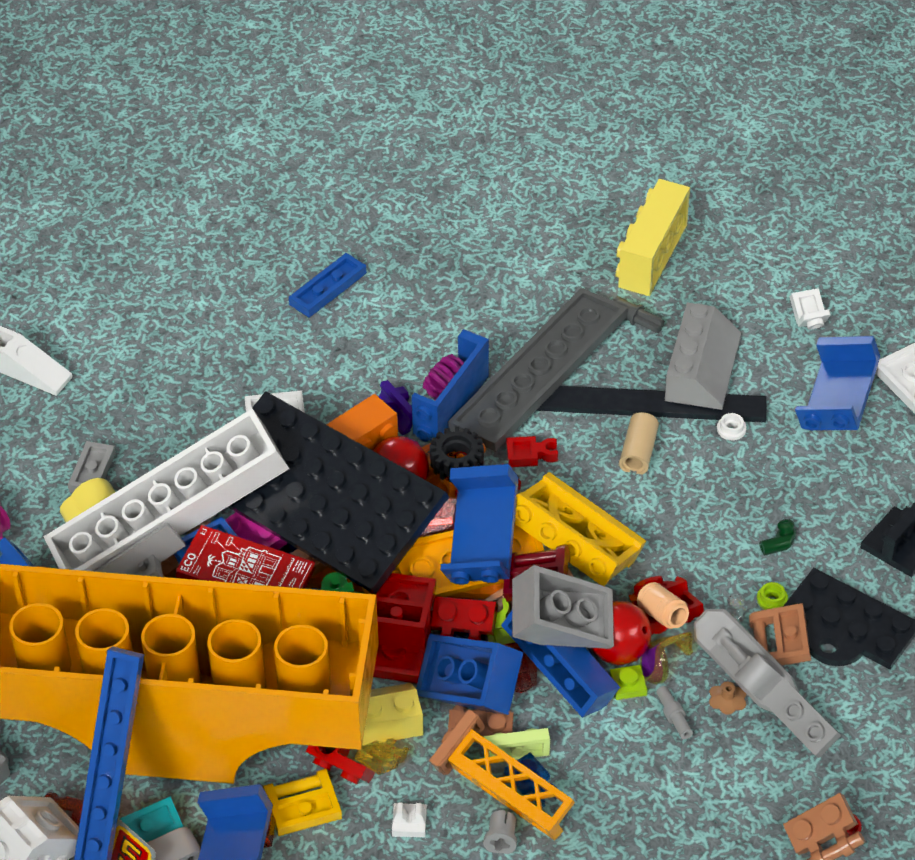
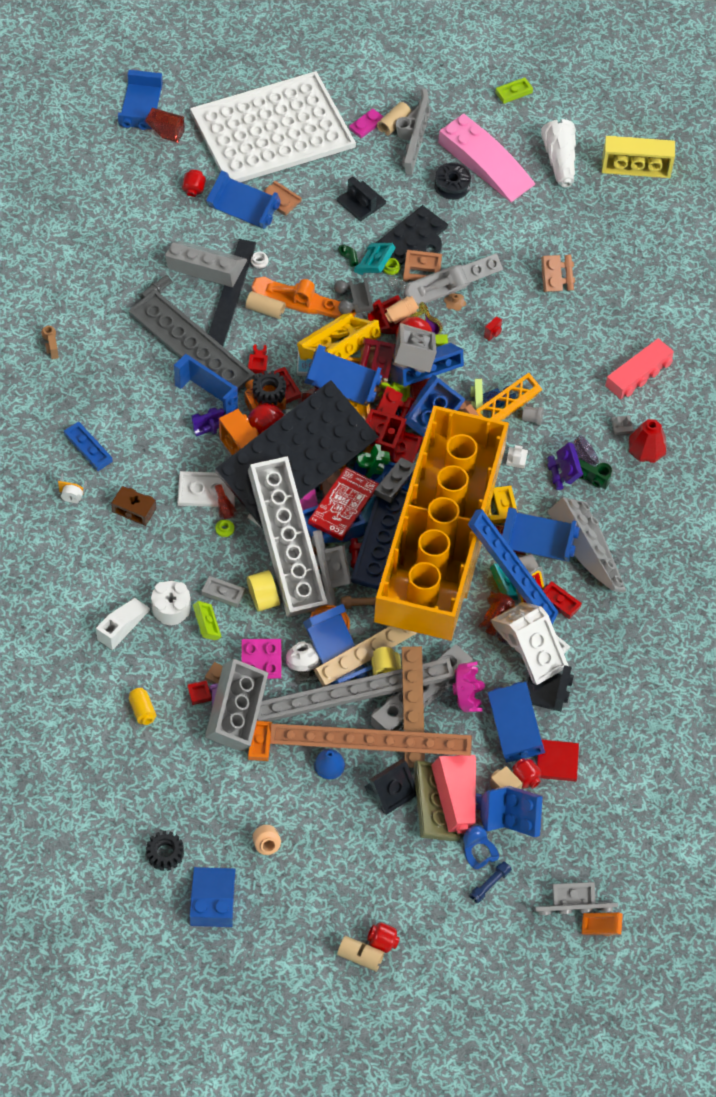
camera: 85 degrees left, 10 degrees up
magenta gear [423,354,464,401] -> none
light yellow brick [615,179,690,296] -> none
light grey bar [656,686,693,739] -> none
white bracket [790,288,831,330] -> none
none -> medium nougat plate [41,326,59,359]
none -> white piece [58,474,87,503]
none -> reddish brown brick [111,486,156,526]
none -> white brick [151,581,191,625]
none -> red head [182,169,206,197]
none -> lime plate [193,601,222,641]
none -> orange piece [252,276,356,319]
none -> nougat plate [263,181,302,216]
none -> dark grey gear [334,278,373,314]
none -> teal plate [354,243,395,275]
none -> red plate [484,316,502,341]

